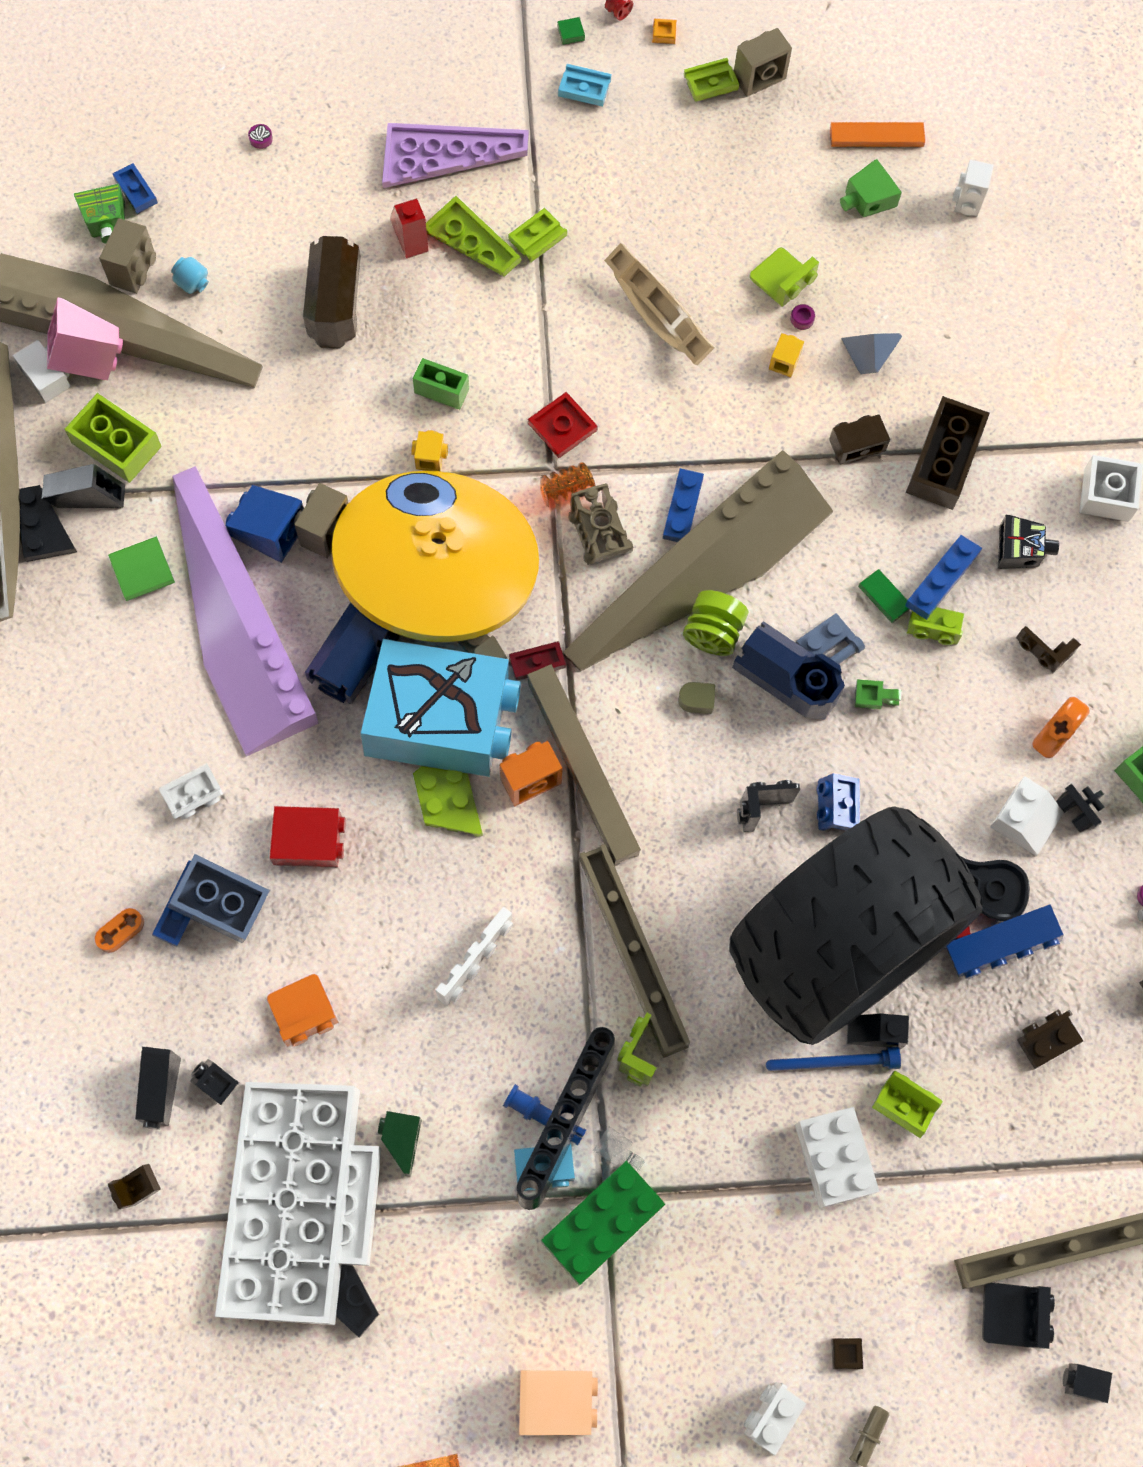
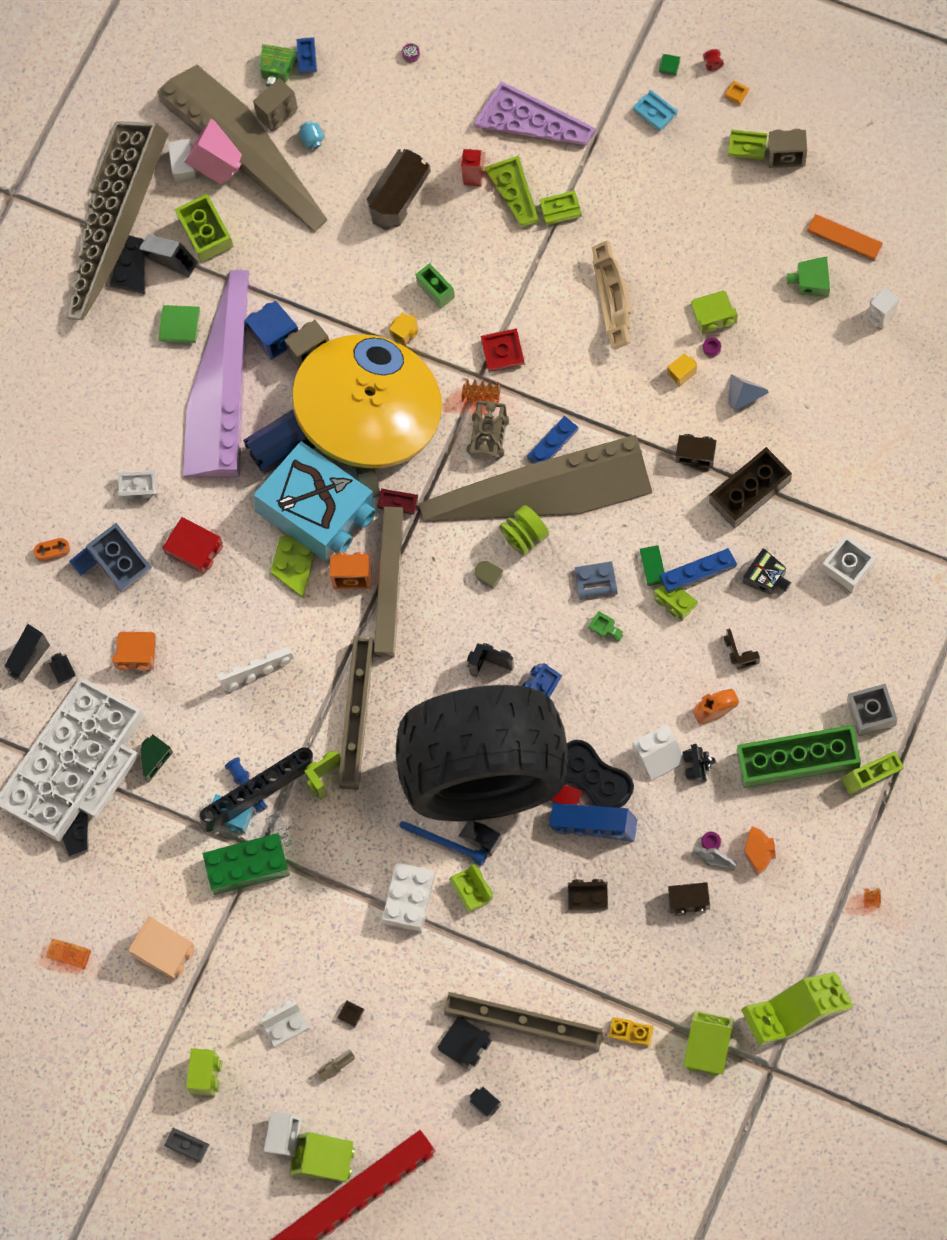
camera: 40 degrees right, 0 degrees up
dark blue brick [732,621,845,720] -> none

